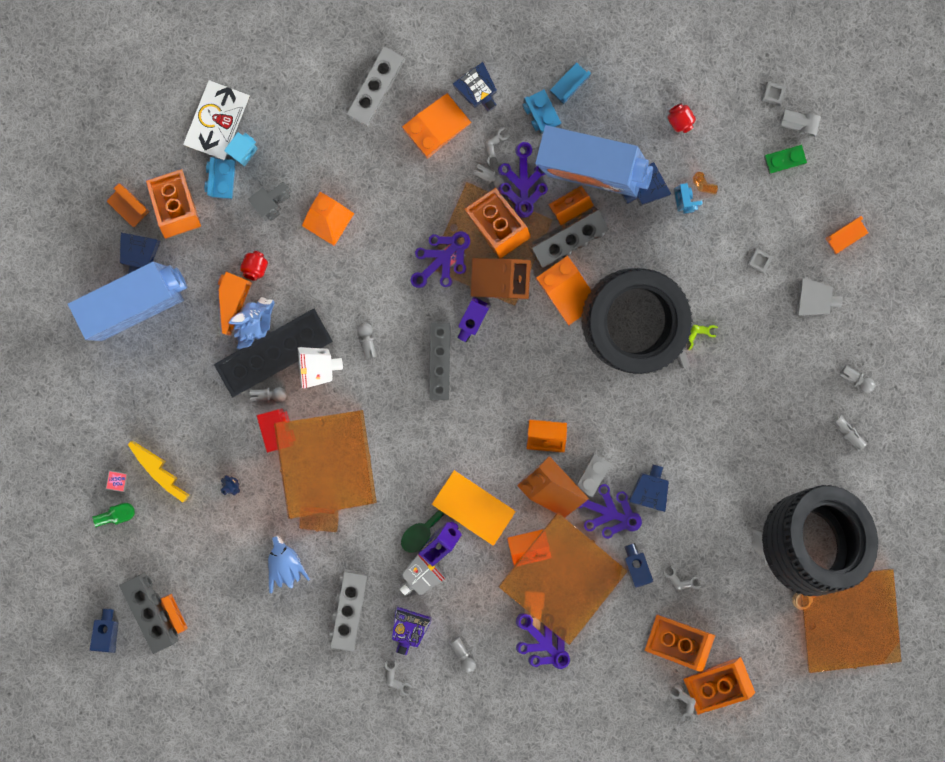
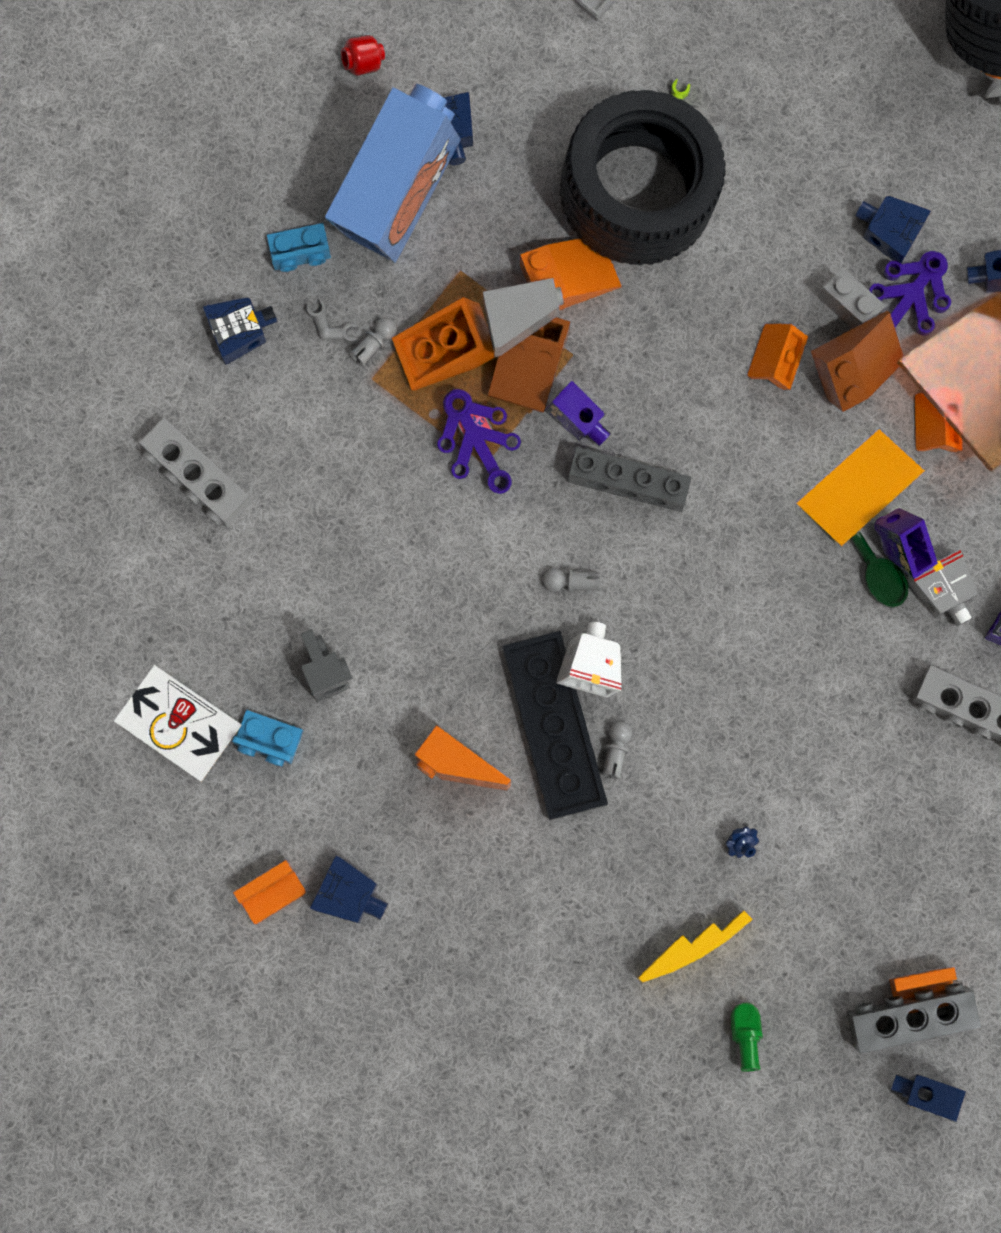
camera: 80 degrees left, 10 degrees down
medium blue brick [68,262,187,341] -> none
tile [105,470,129,492] -> none
orange slope [146,169,201,239] -> none
medium azure brick [224,132,258,167] -> none
medium blue piece [228,297,275,349] -> none
red head [240,251,268,281] -> none
red piece [256,408,295,453] -> none
medium blue piece [268,536,310,593] -> none
clear orange piece [274,410,377,519] -> none
clear orange panel [299,506,340,532] -> none
orange slope [302,192,354,246] -> none
orange slope [402,93,472,159] -> none
dark purple plant [498,142,548,218] -> none
dark grey brick [528,207,609,268] -> none
orange panel [548,185,594,226] -> none
dark azure panel [550,63,591,104] -> none
dark azure bracket [674,183,703,214] -> none
clear orange arm [693,172,718,194] -> none
none -> light grey slope [483,278,564,357]

